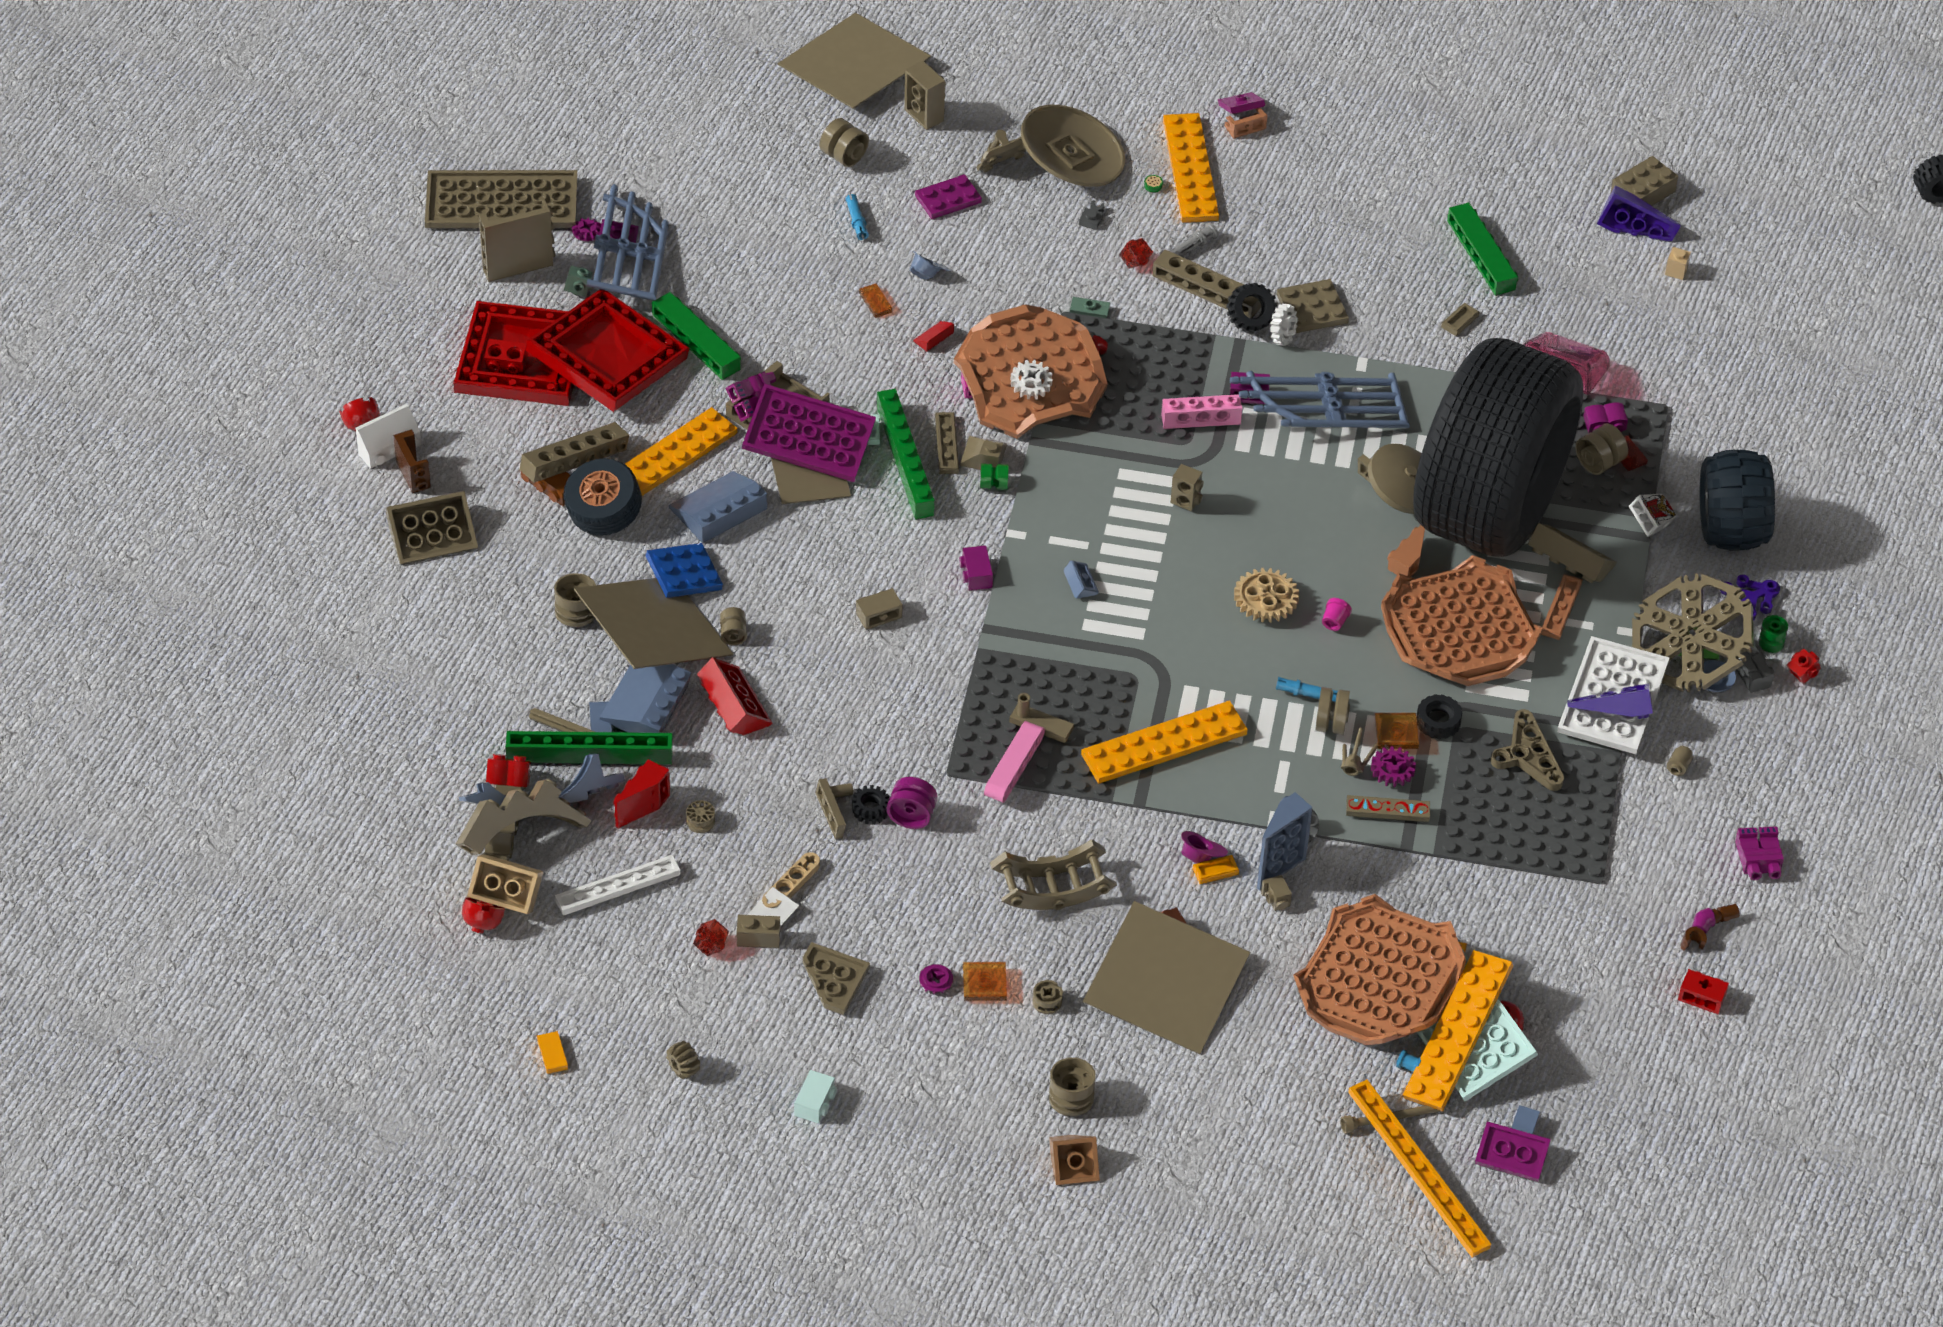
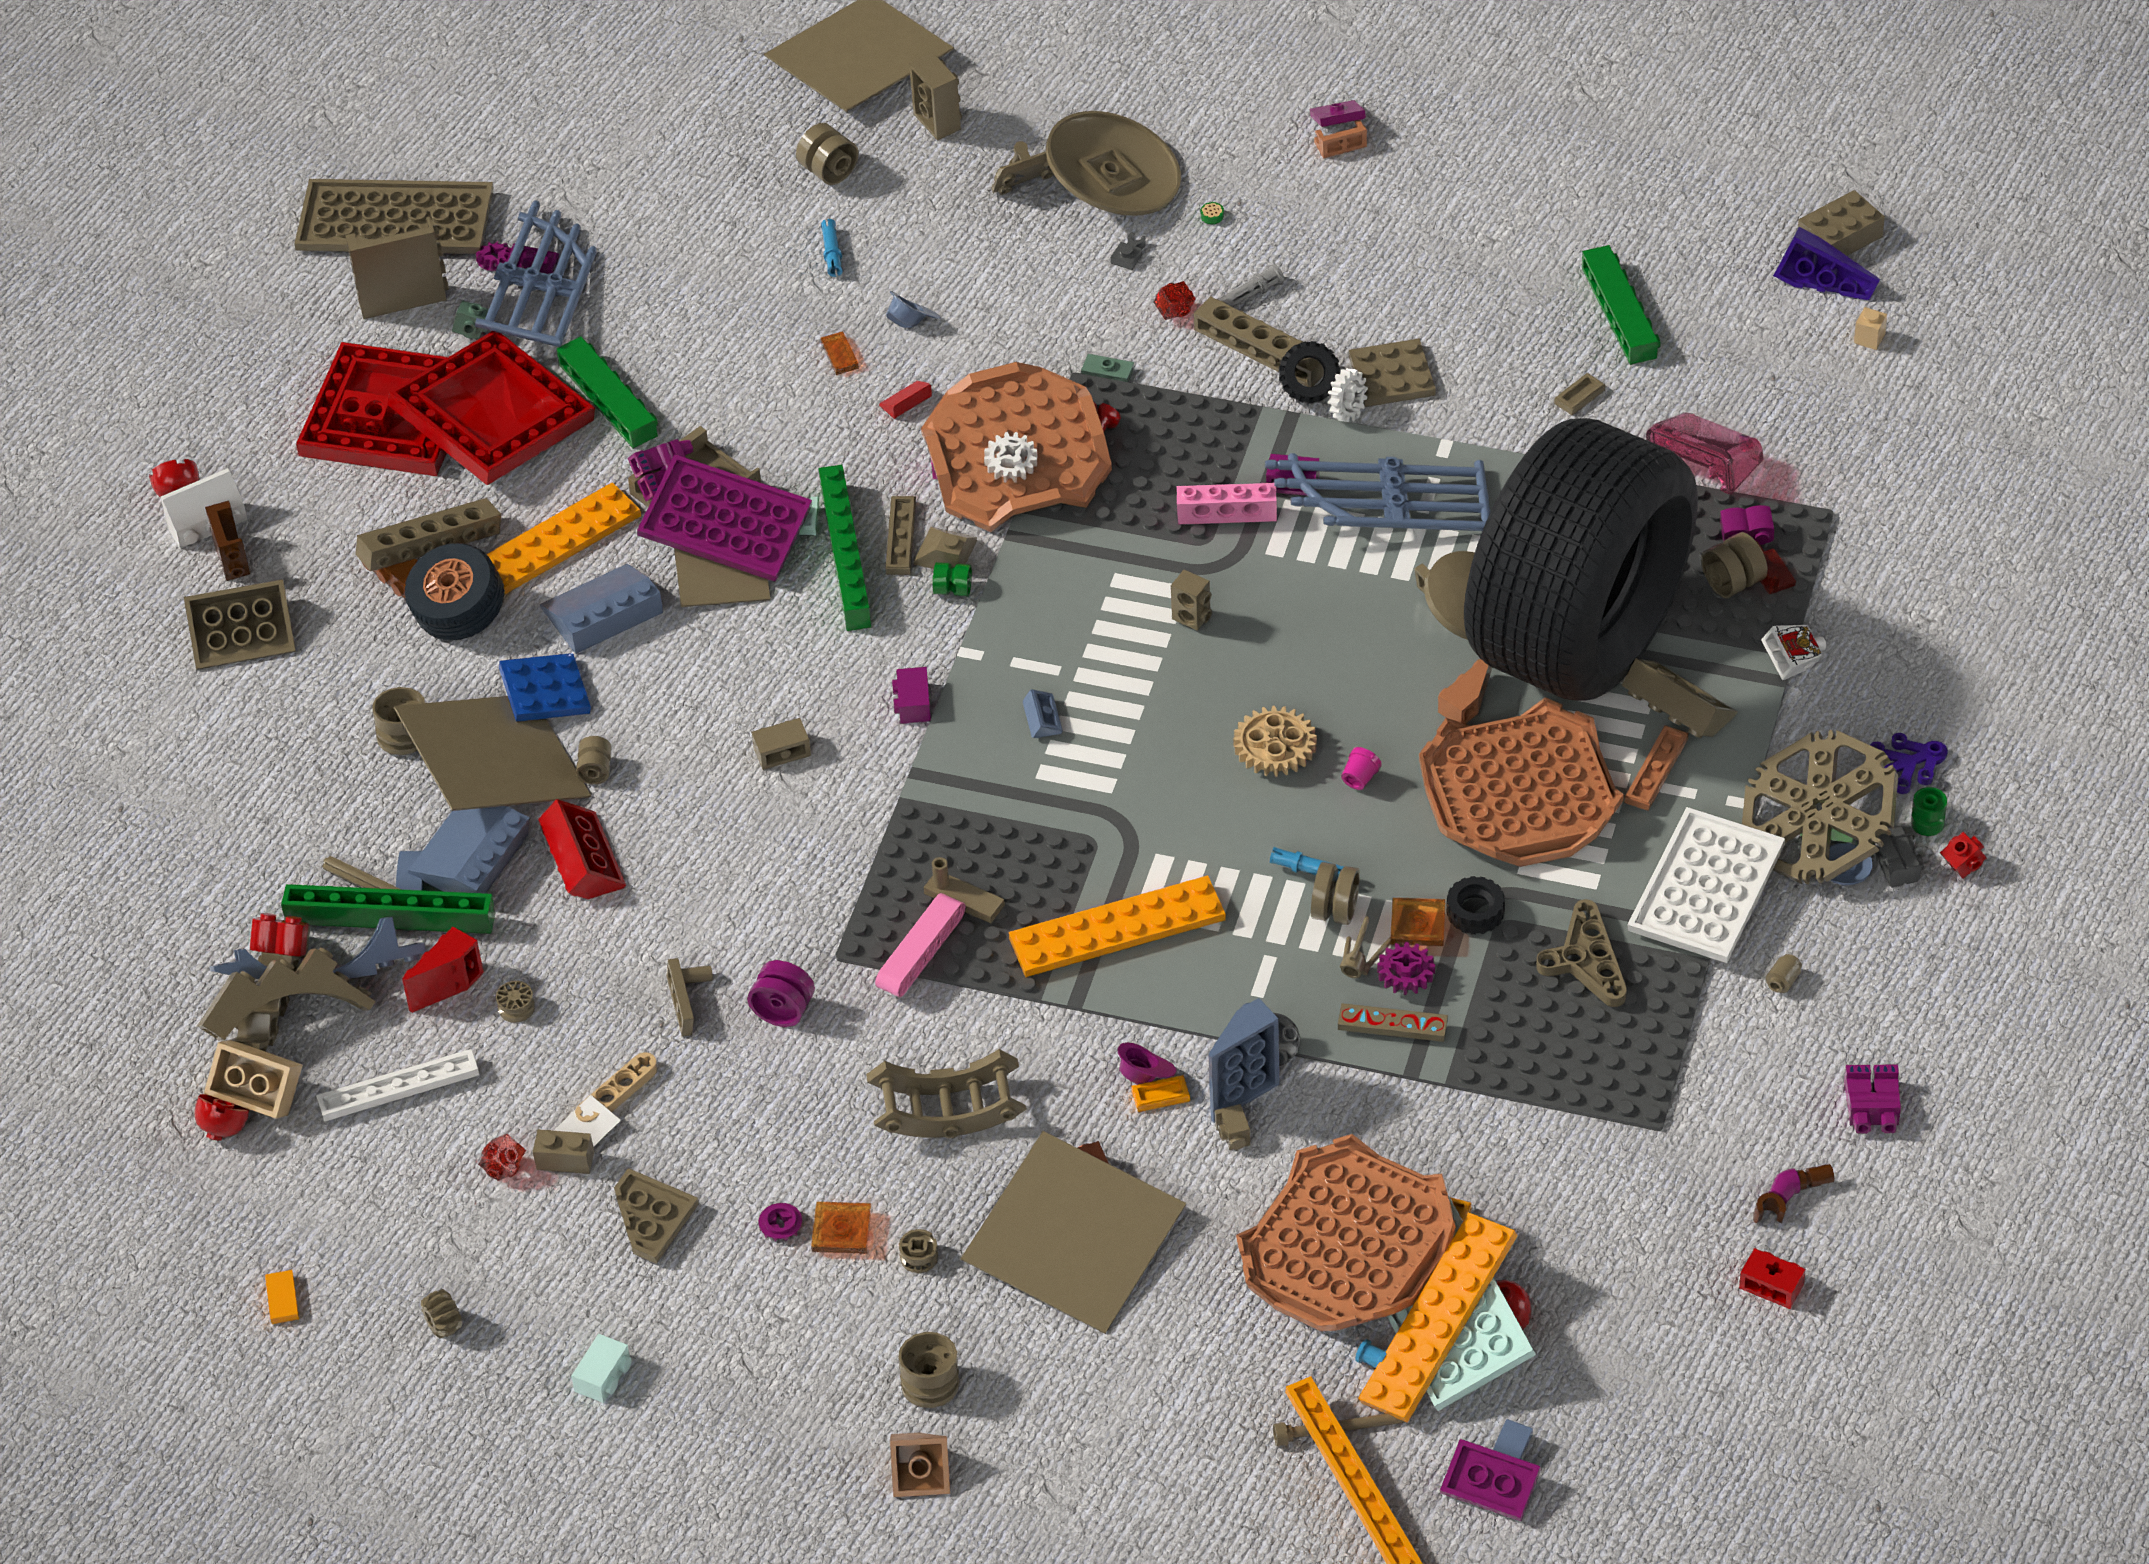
camera: 10 degrees right, 0 degrees up
black tyre [852,785,889,825] -> none
magenta plate [915,174,982,220] -> none
light orange plate [1163,113,1219,223] -> none
dark purple wedge [1567,683,1653,719] -> none
black wheel [1699,449,1775,551] -> none

